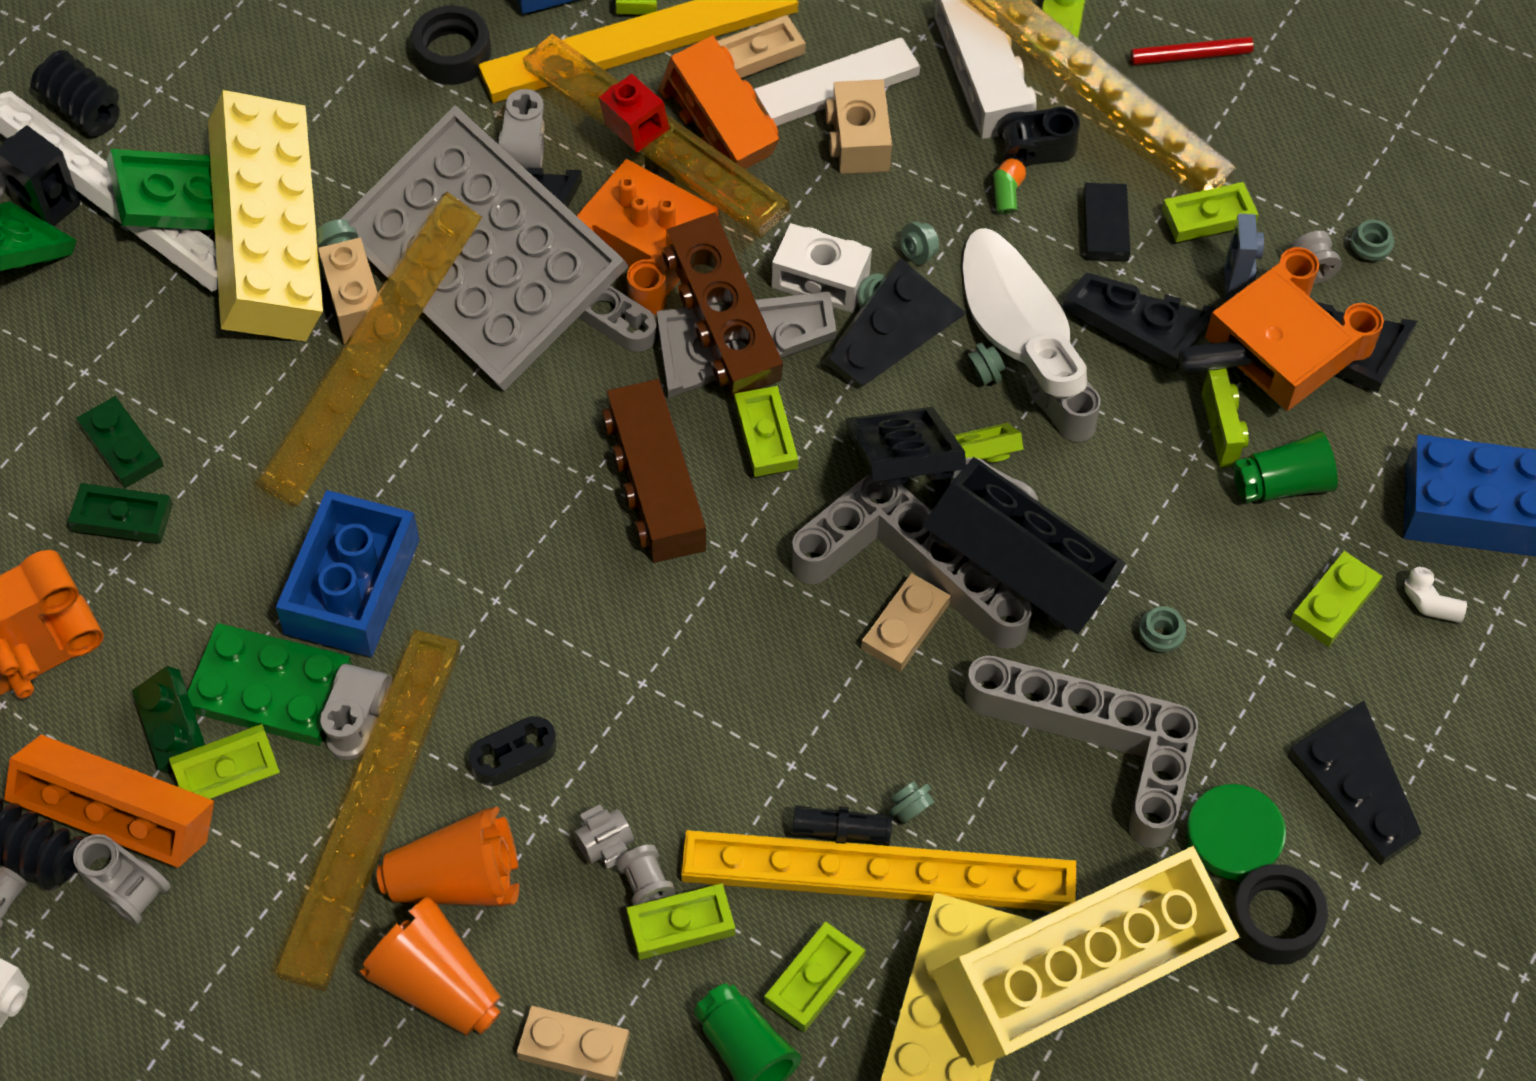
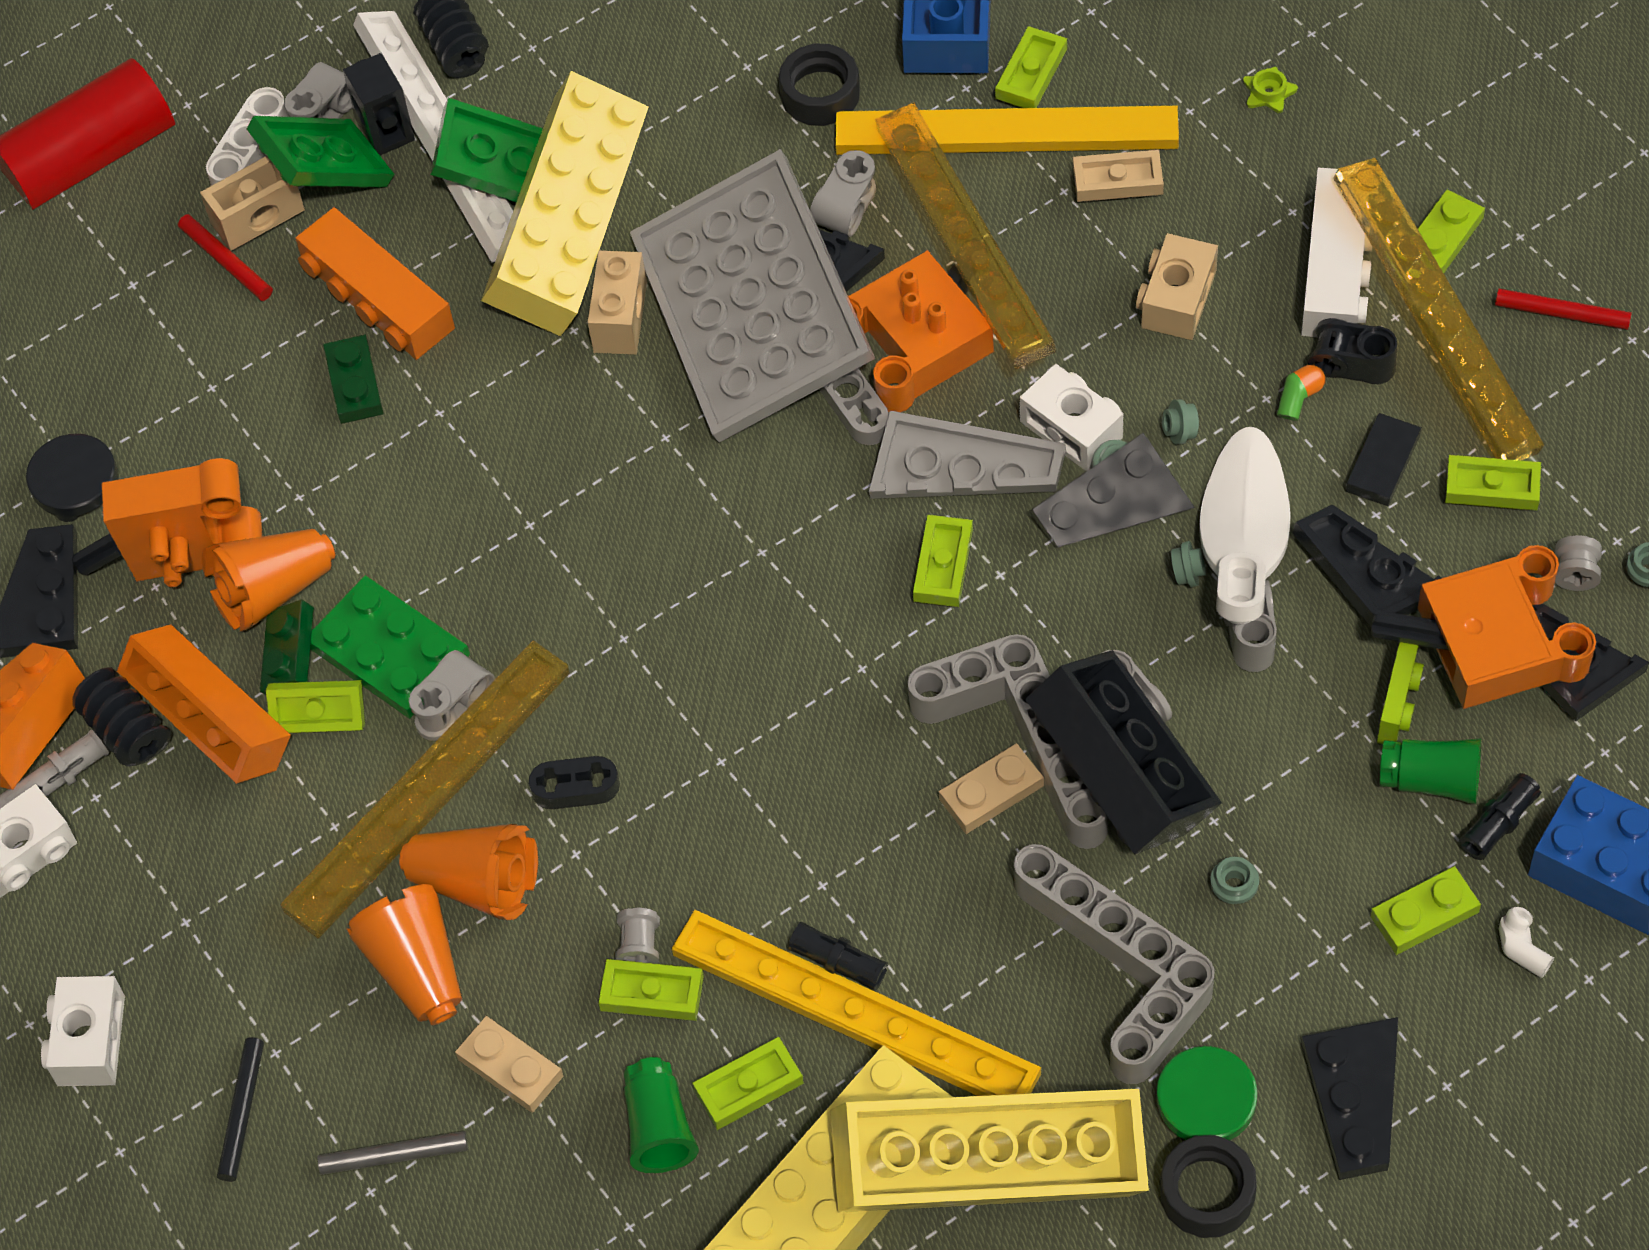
camera: 30 degrees right, 0 degrees up
dark green plate [68,483,173,543] -> none
light grey piece [73,834,171,926] -> none
clear yellow plate [256,192,482,508] -> none
blue brick [276,490,420,657] -> none
sand green plate [316,219,359,252] -> none
light grey gear [573,804,634,869] -> none
red brick [599,74,670,153] -> none
reddish brown brick [601,379,706,563] -> none
orange wedge [658,35,779,177] -> none
reddish brown brick [661,212,783,399] -> none
white tile [754,37,920,126] -> none
black plate [846,407,966,486] -> none
sand green plate [888,781,935,825] -> none
lime plate [954,423,1024,462] -> none
sand blue plate [1224,214,1264,300] -> none
none -> orange cone [202,529,335,631]
none -> orange brick [295,207,455,360]
none -> black pin [1459,773,1542,860]

